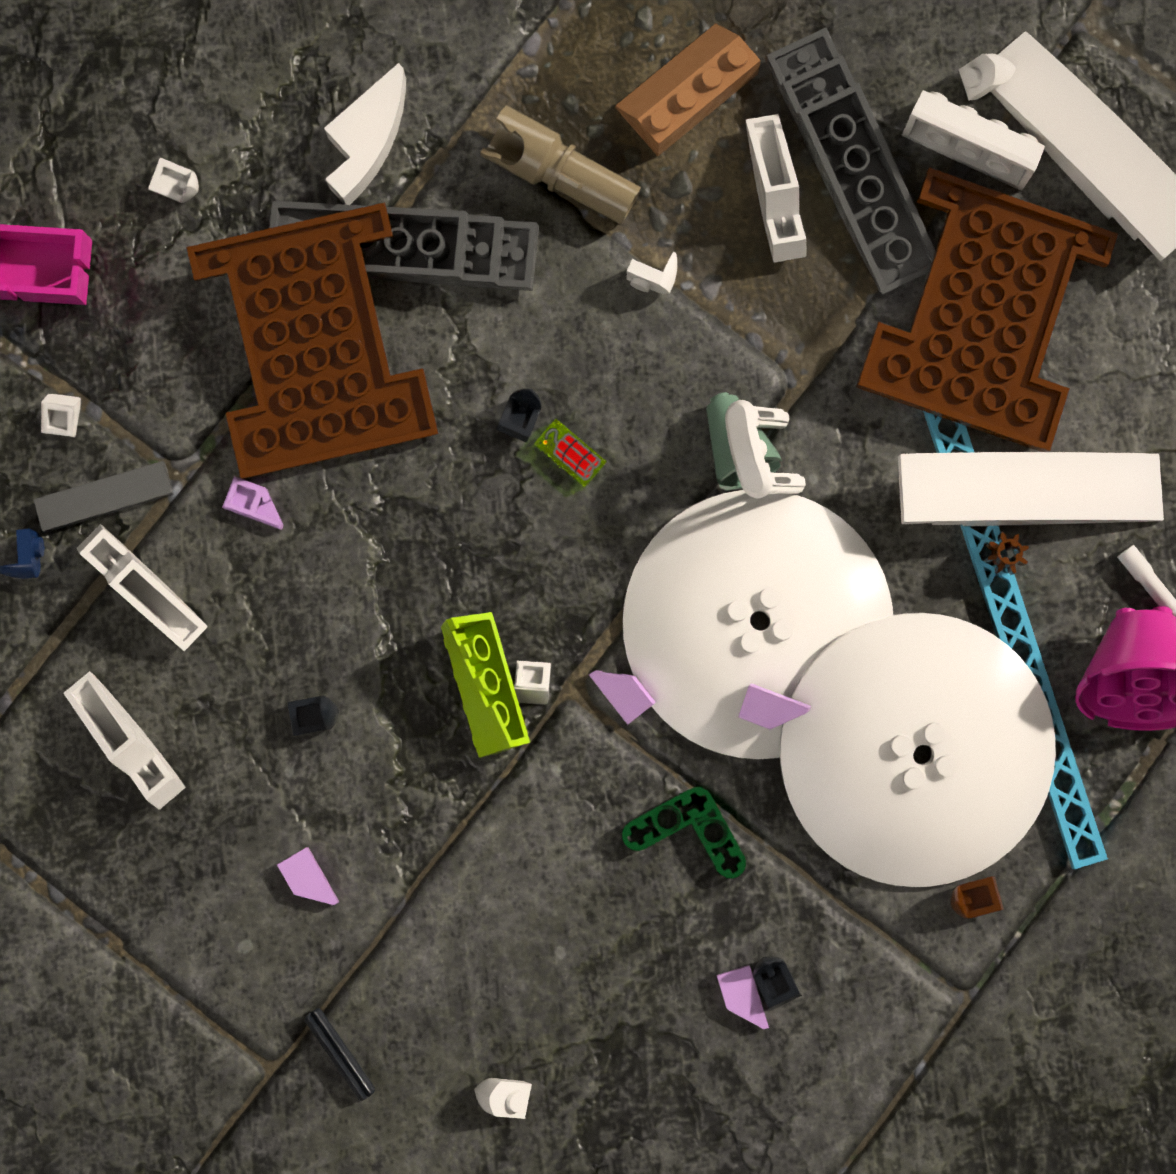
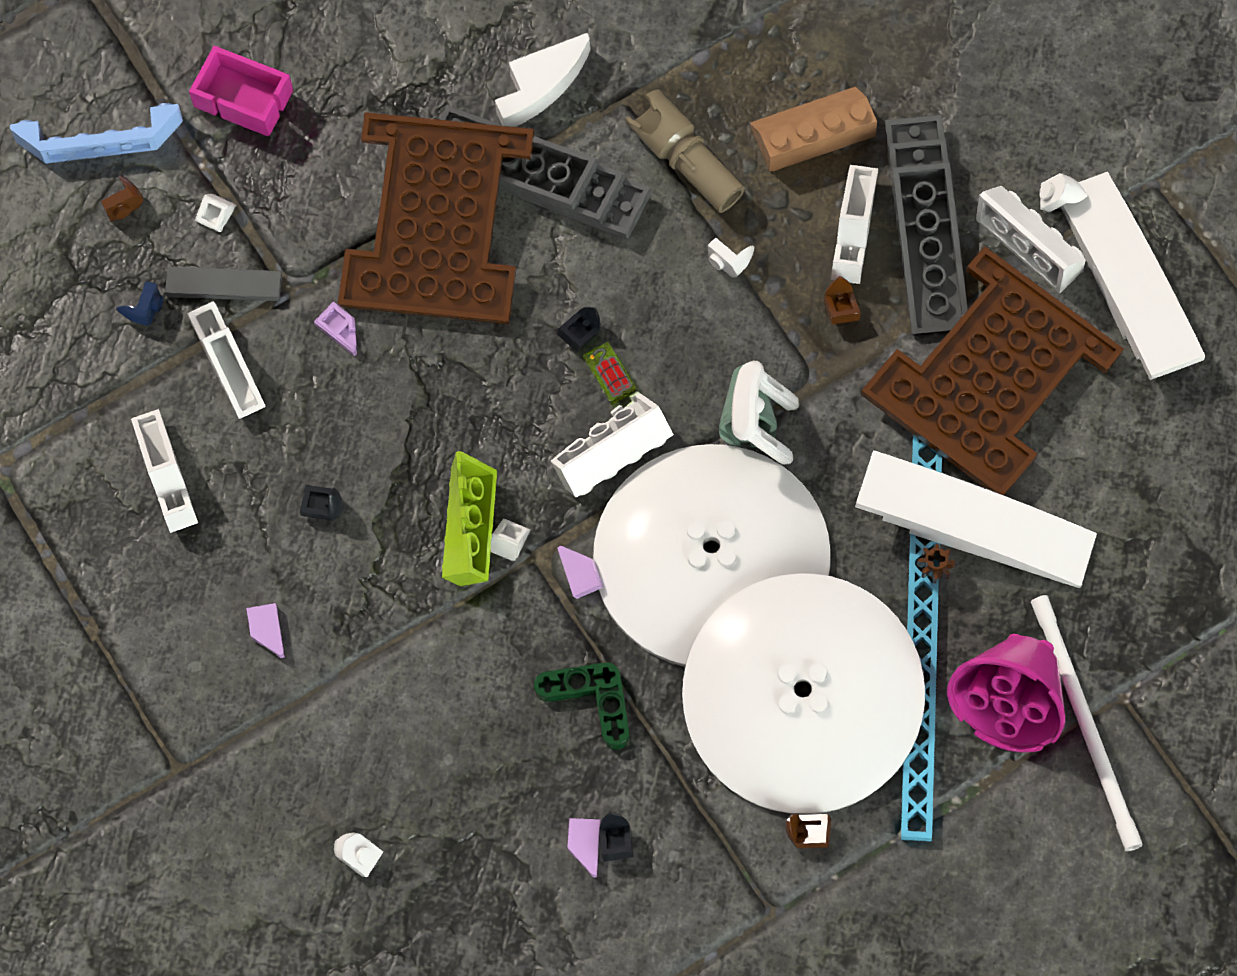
camera: 20 degrees right, 15 degrees down
white plate [148,158,199,203] -> none
black axle [304,1008,375,1101] -> none
lavender tile [738,683,811,729] -> none
none -> white wedge [551,391,673,497]
none -> reddish brown plate [824,276,861,325]

